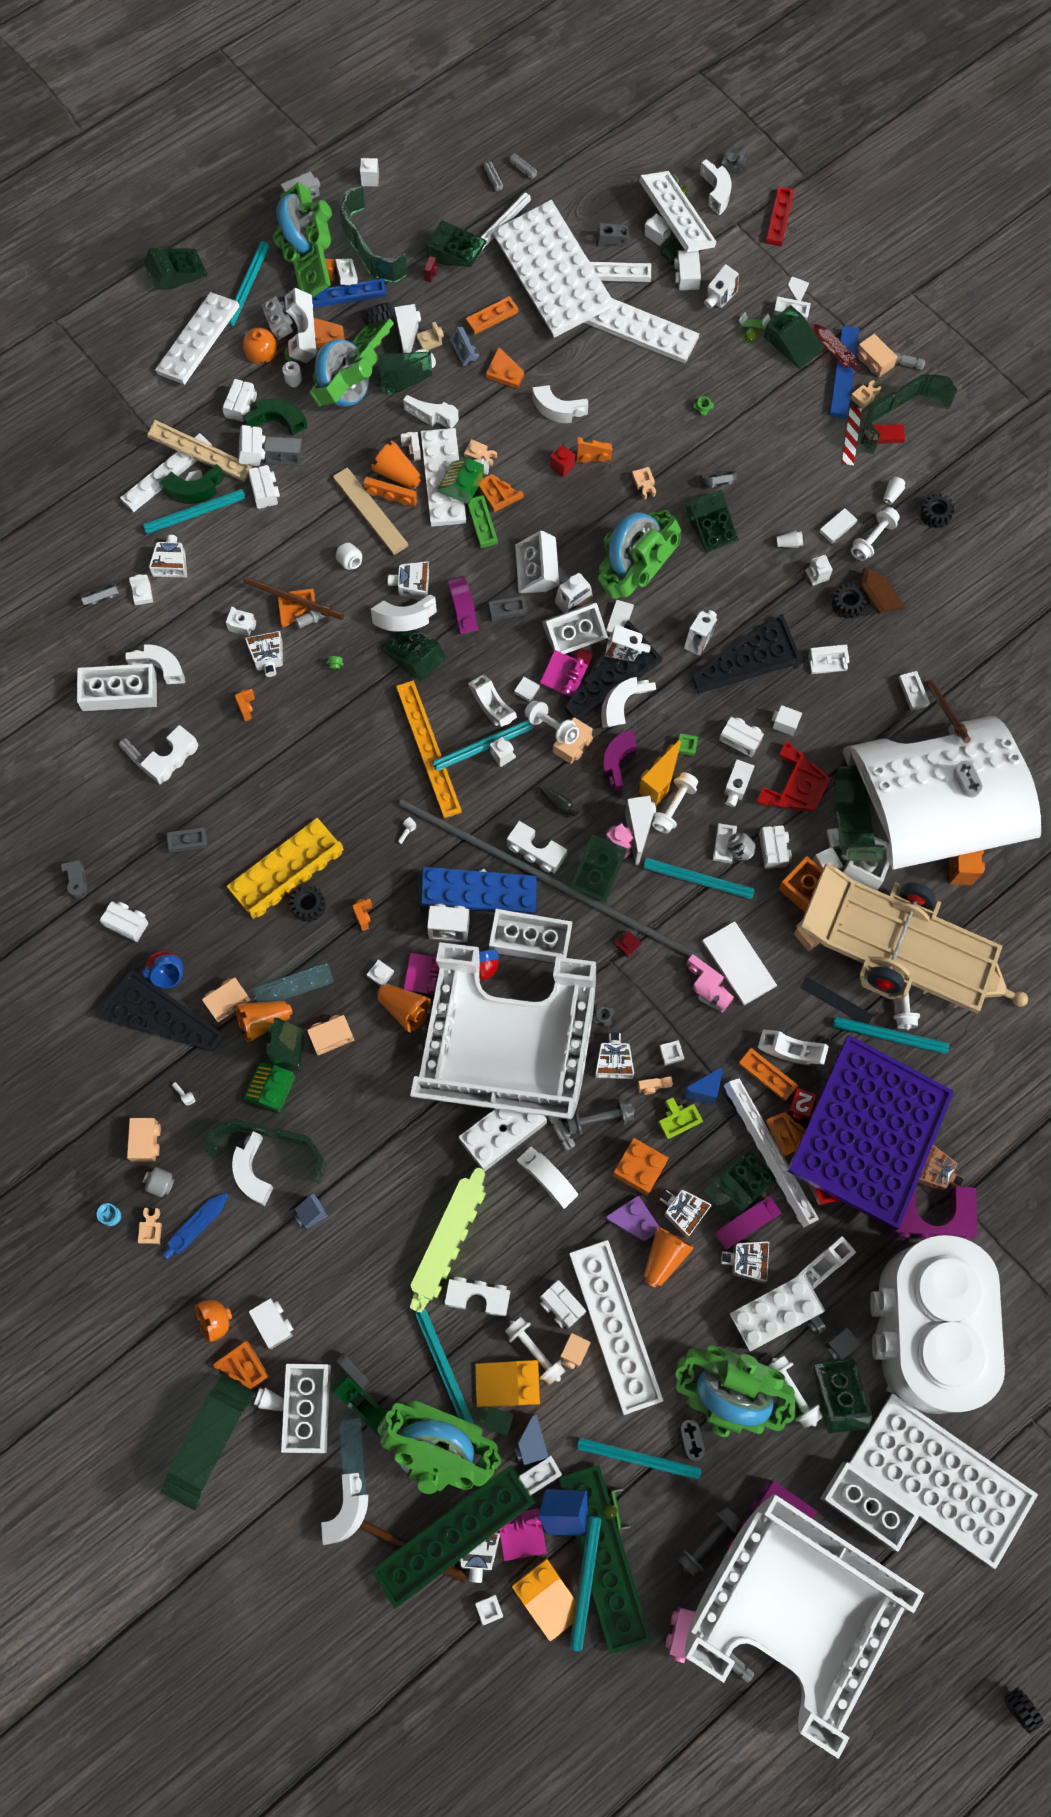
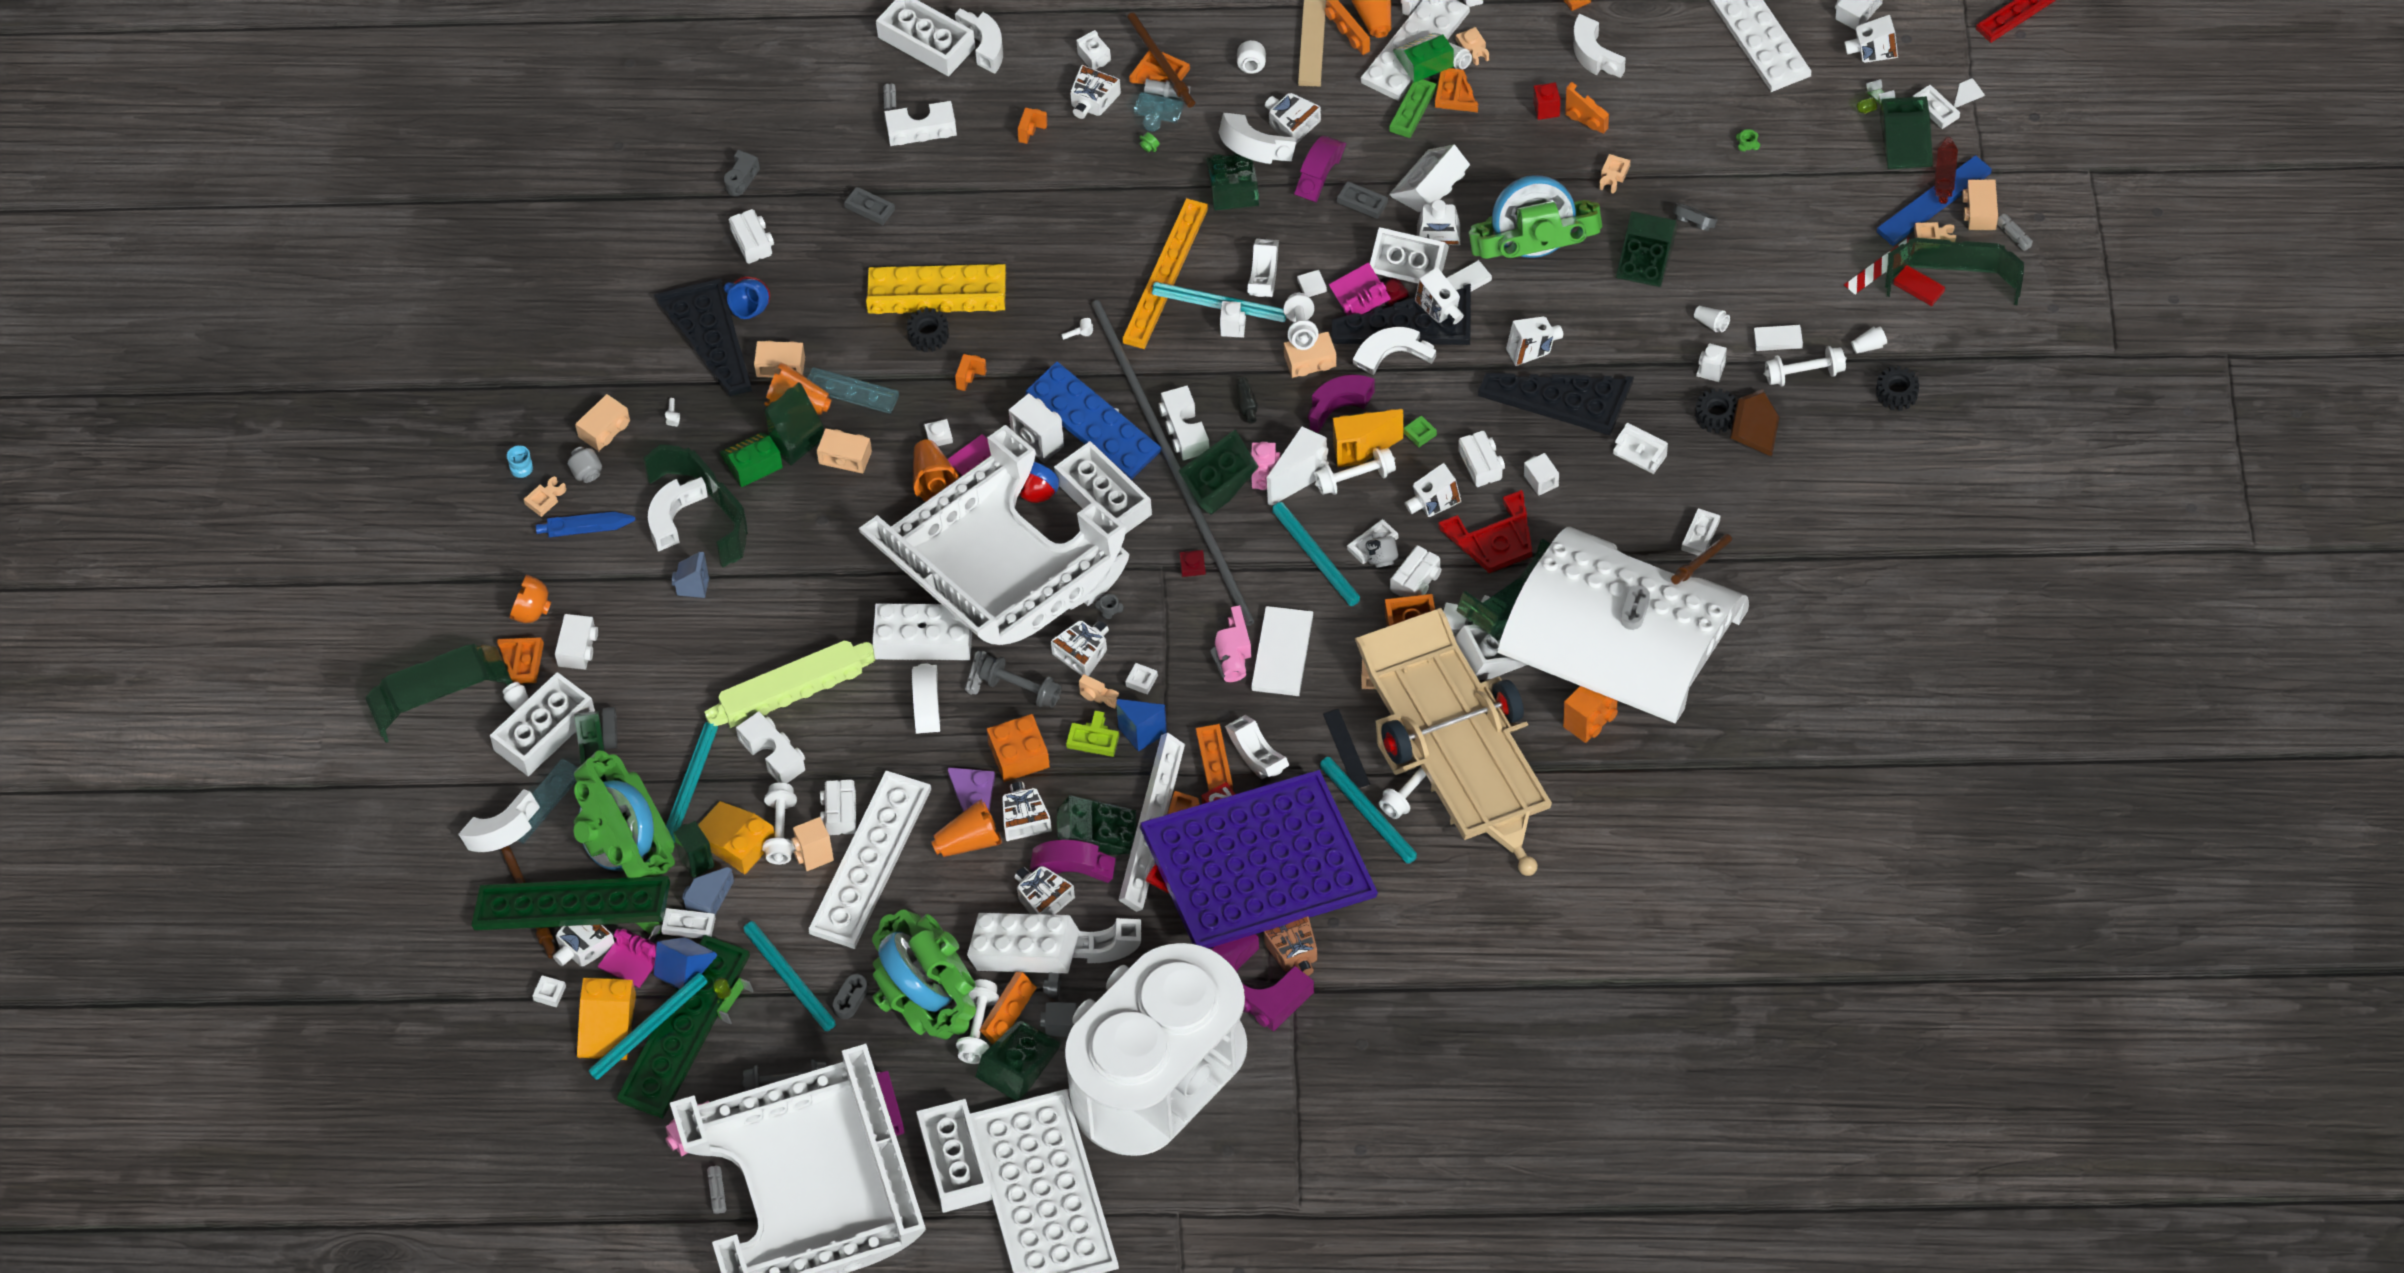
camera: 45 degrees right, 15 degrees down
none -> orange plate [979,972,1037,1046]
none -> clear light blue plate [1134,92,1184,132]

